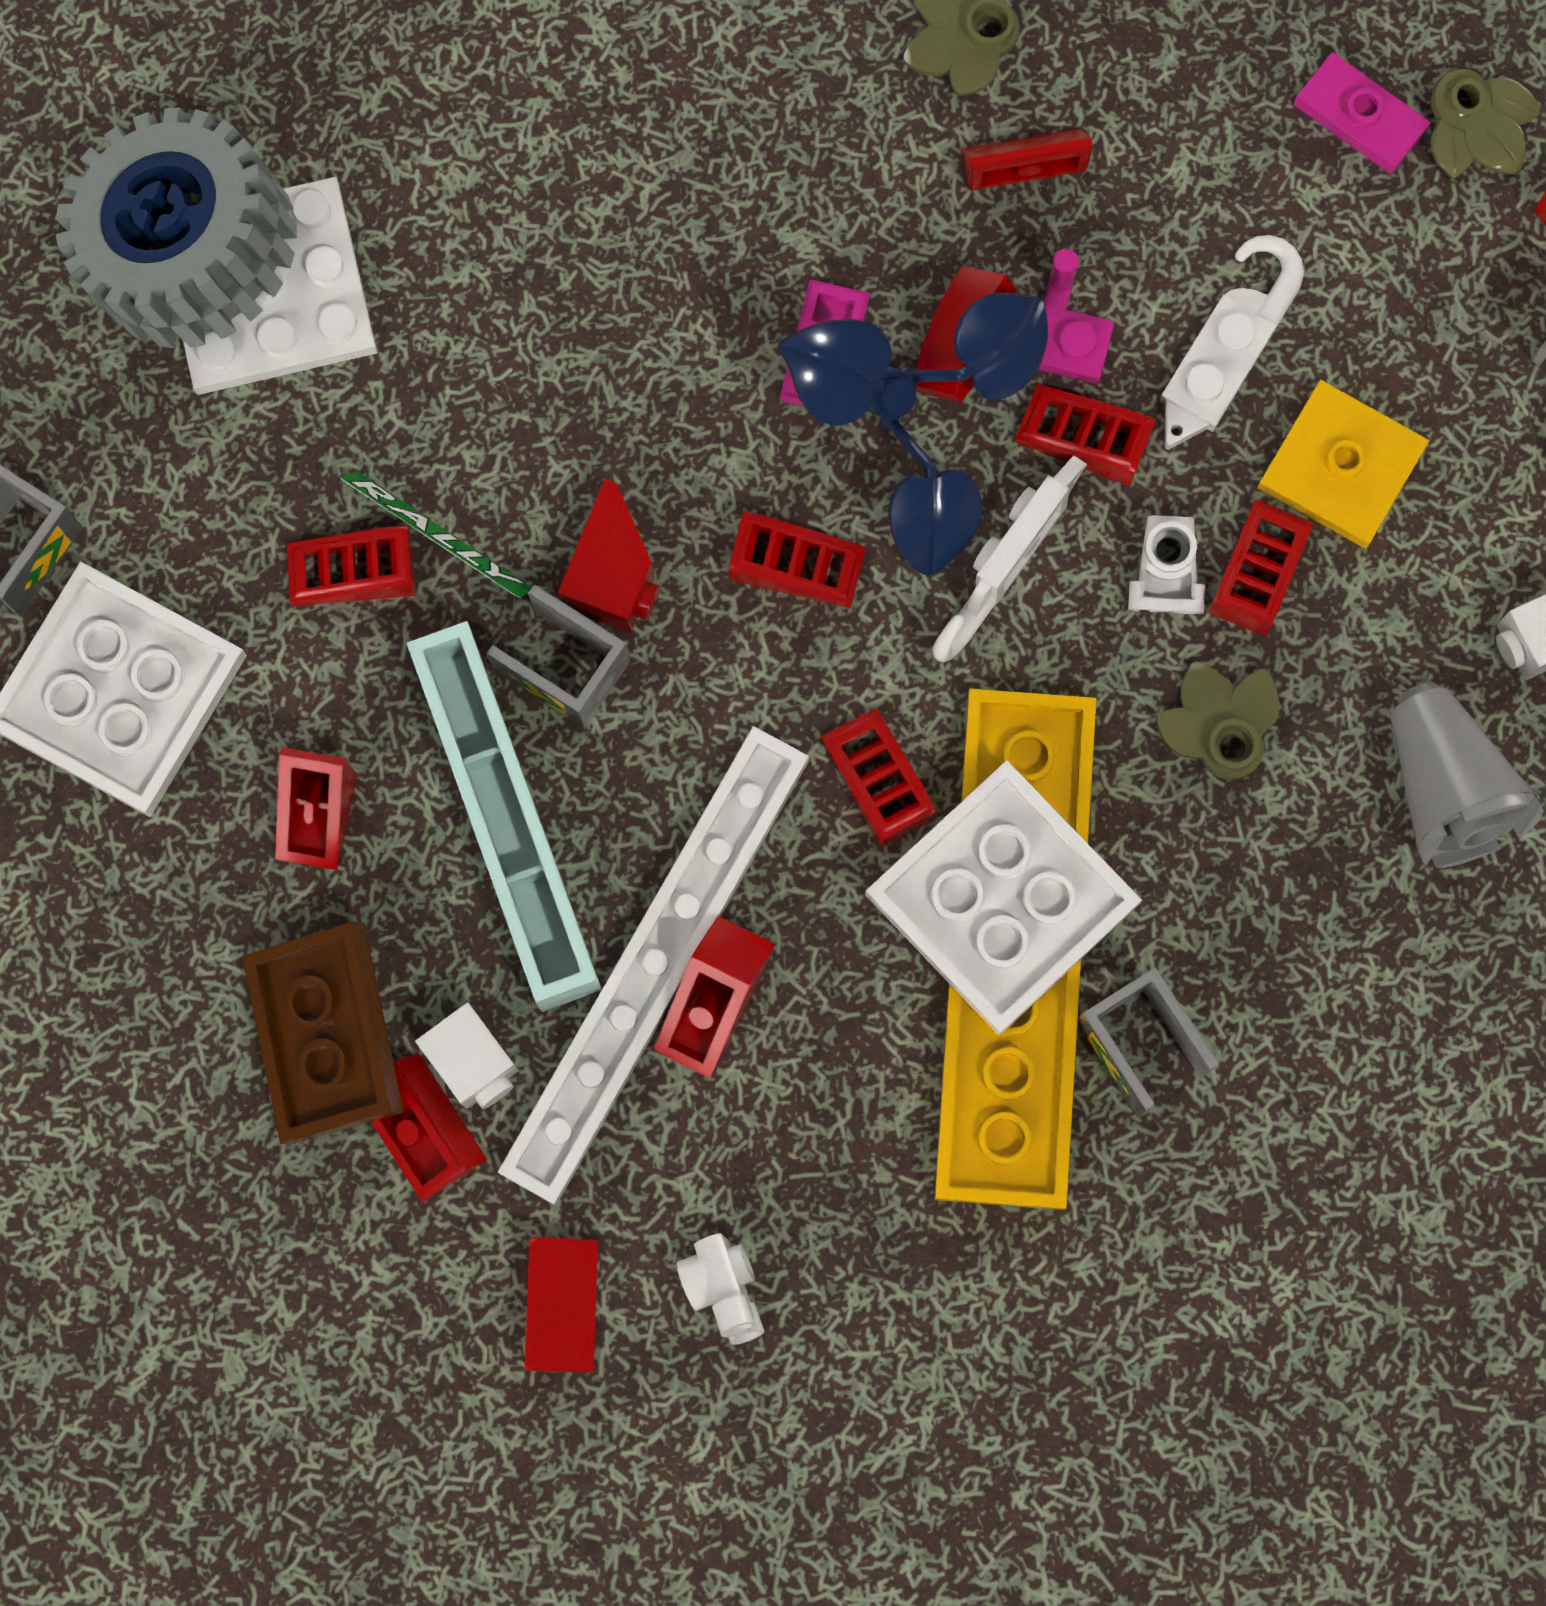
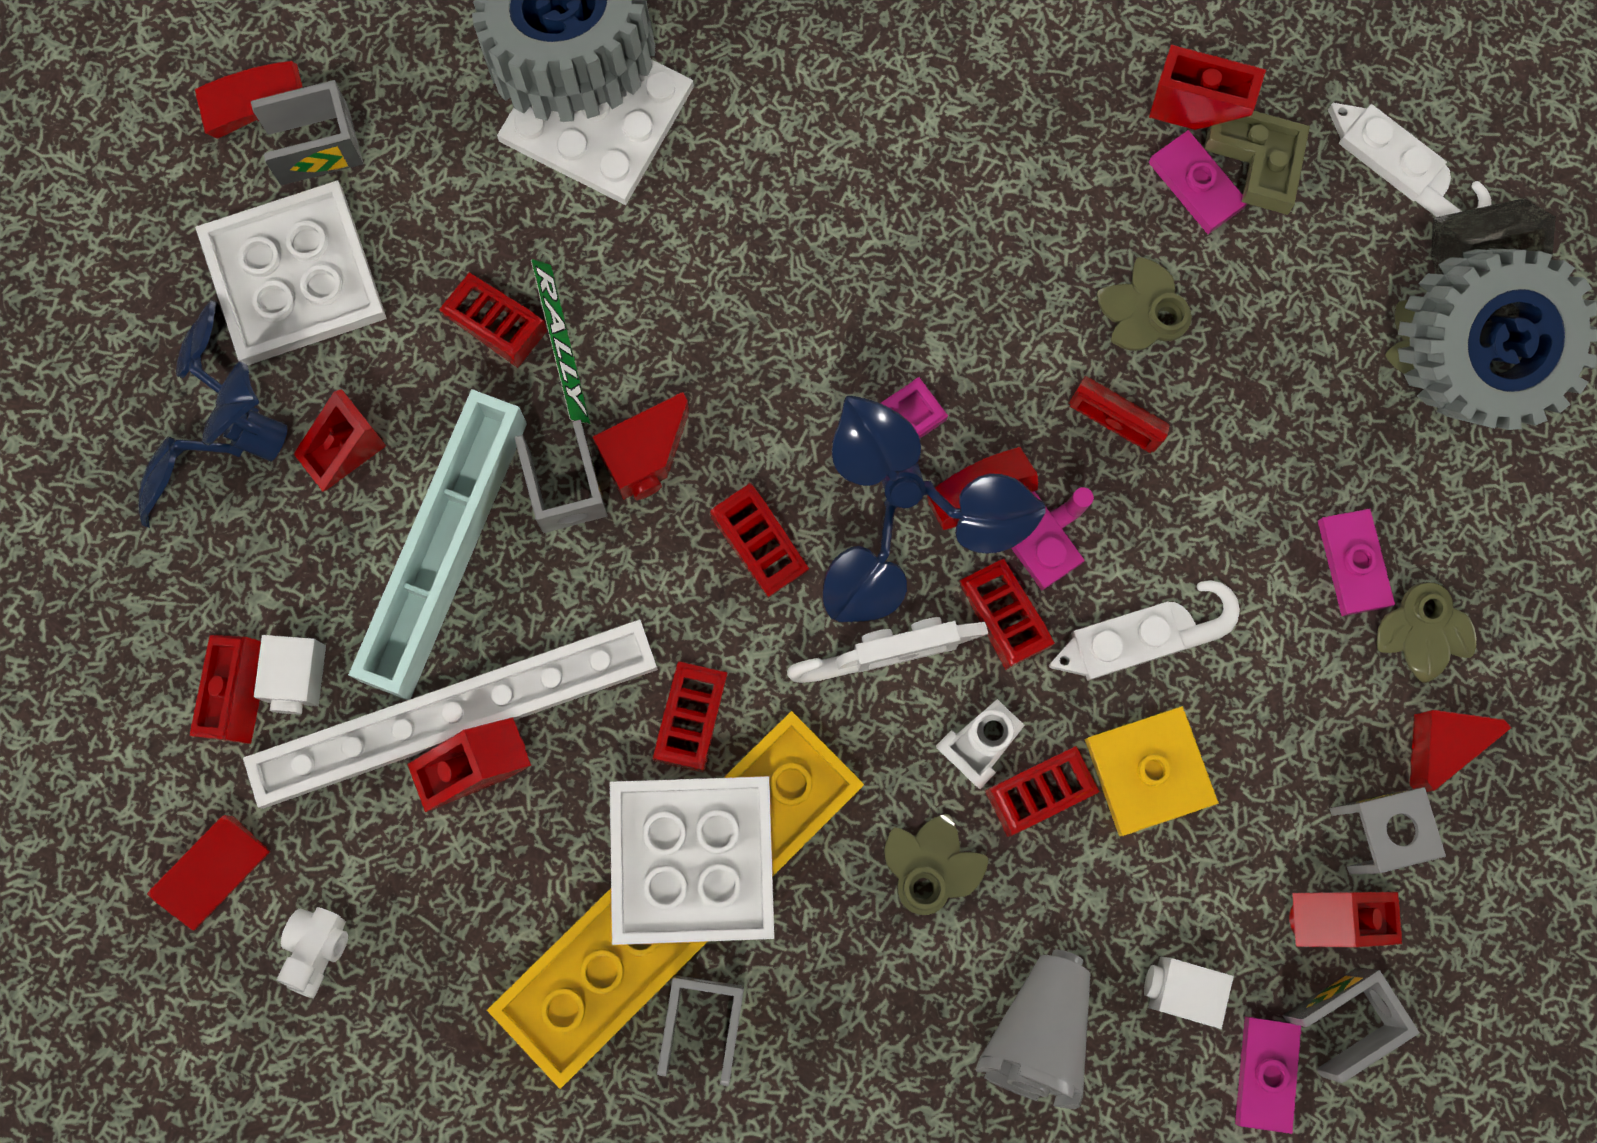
camera: 30 degrees right, 0 degrees up
reddish brown plate [242,922,404,1144] -> none
none -> dark blue plant [139,299,287,528]

